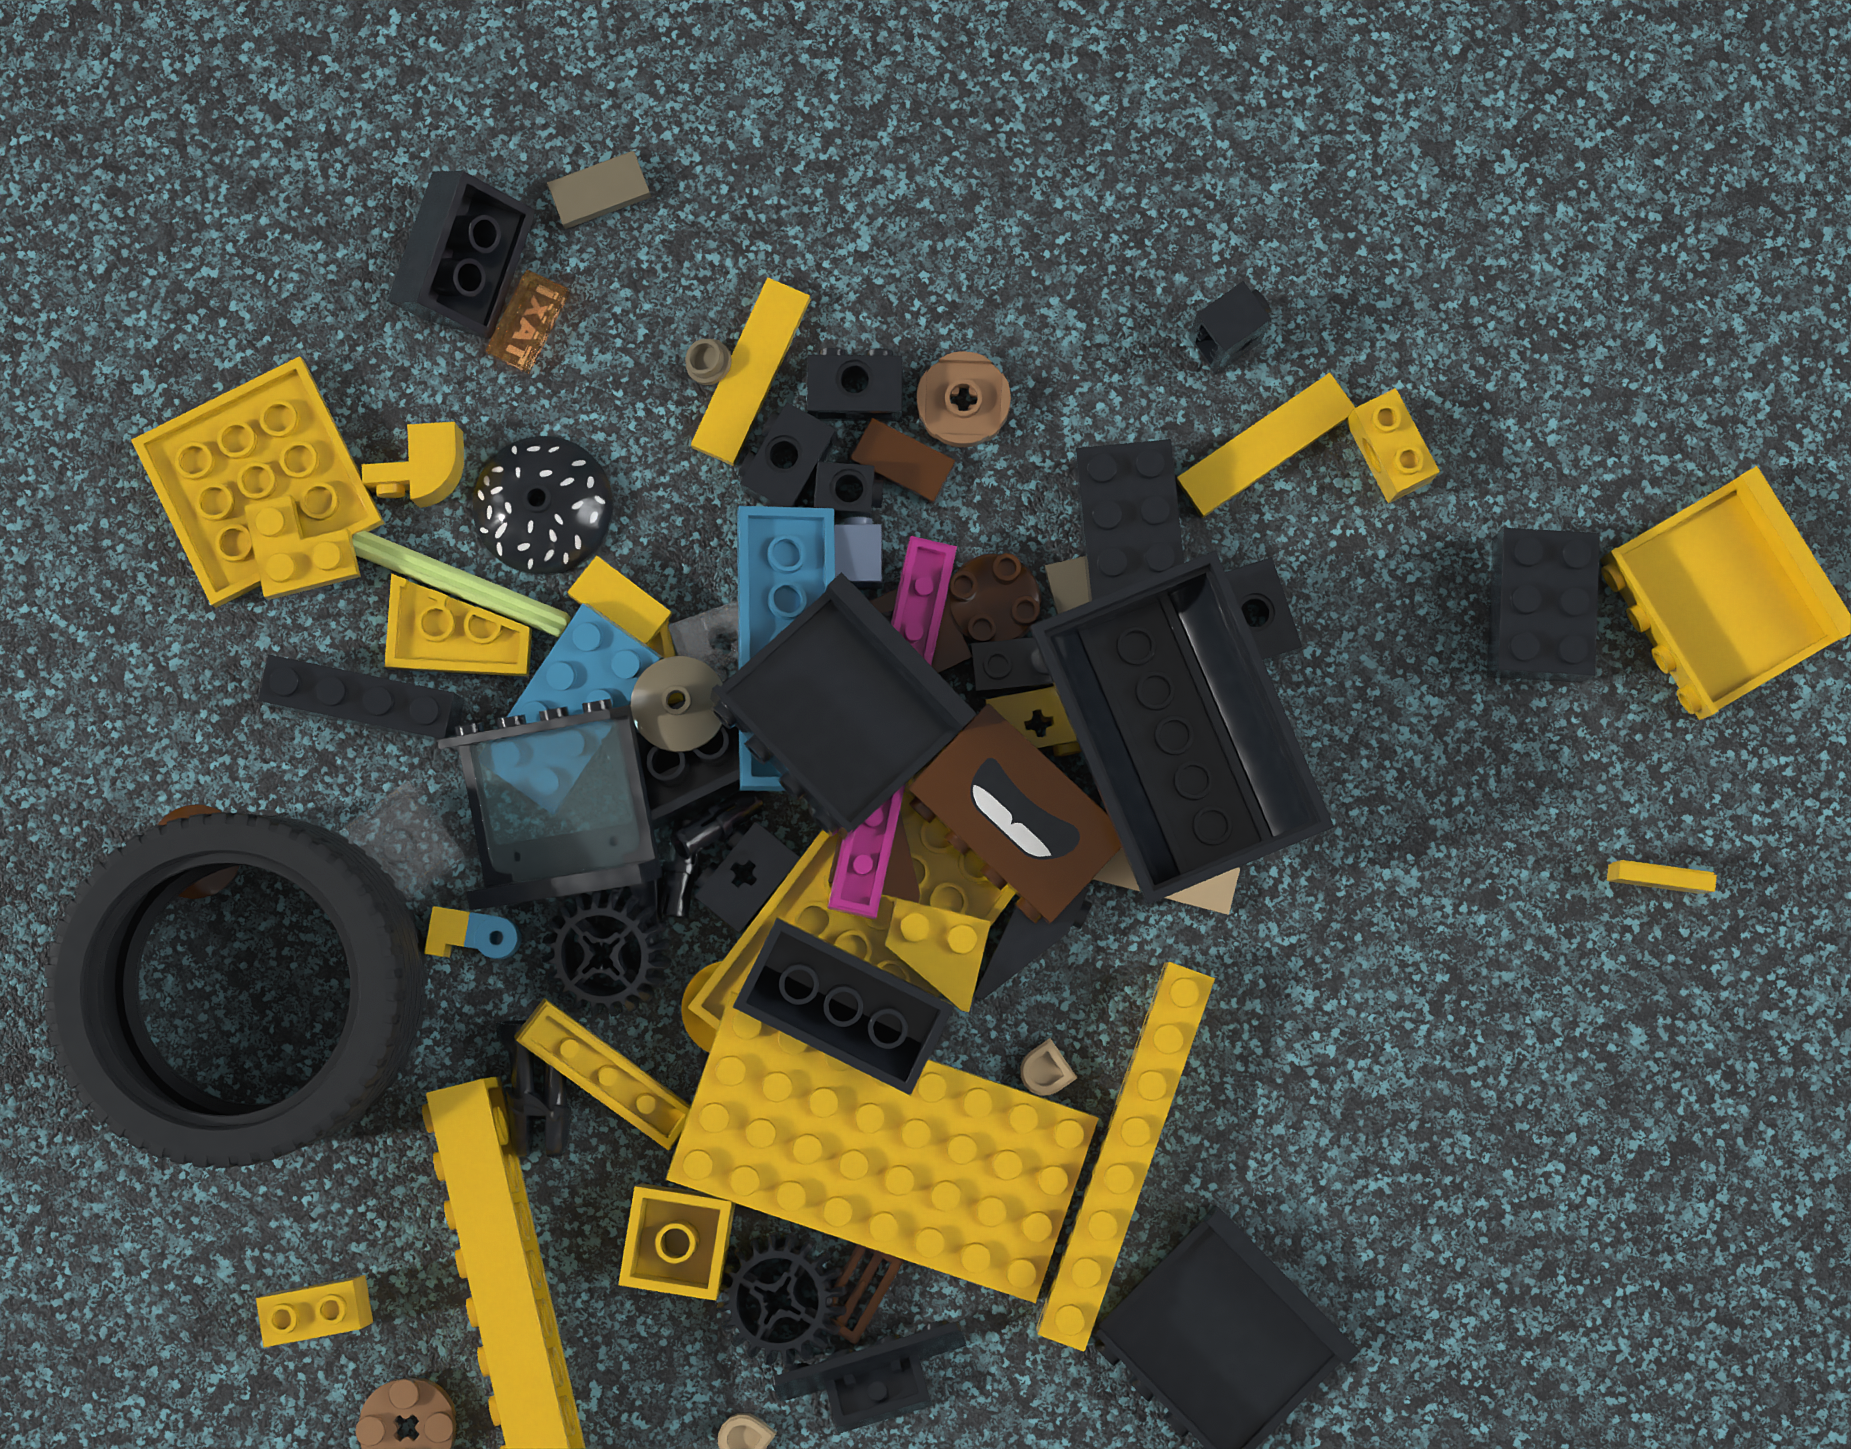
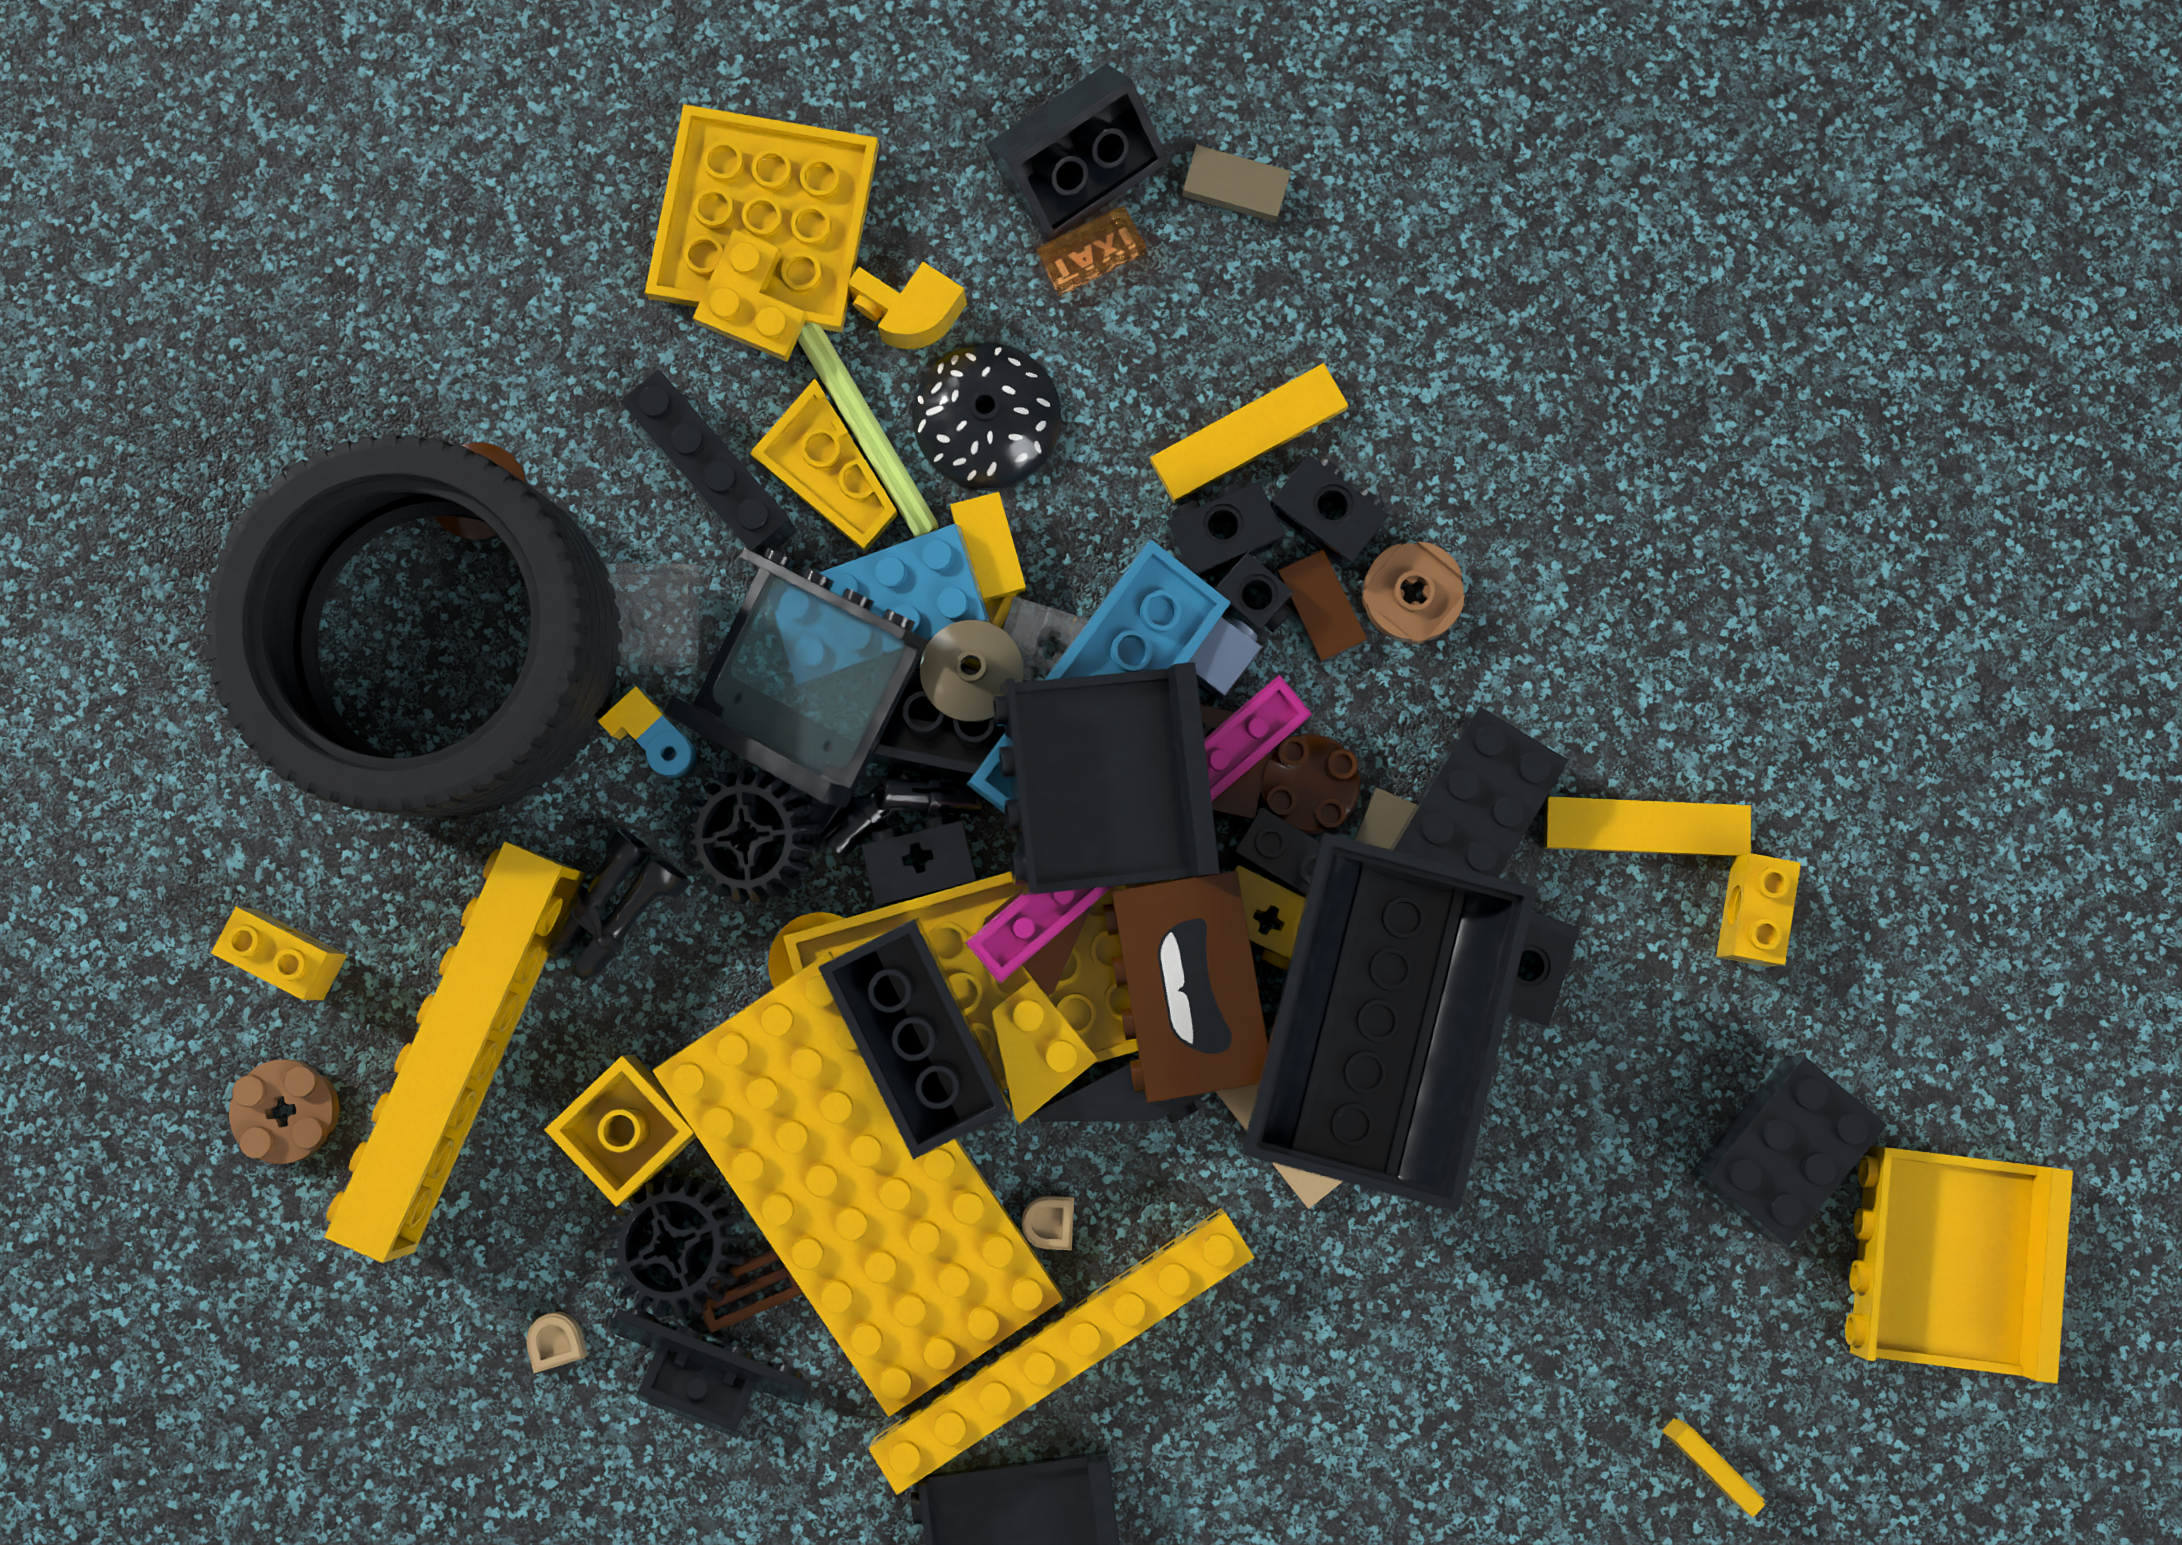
camera: 30 degrees right, 0 degrees up
yellow tile [514,998,691,1151] -> none
dark tan plate [685,339,732,385] -> none
black brick [1189,281,1271,375] -> none

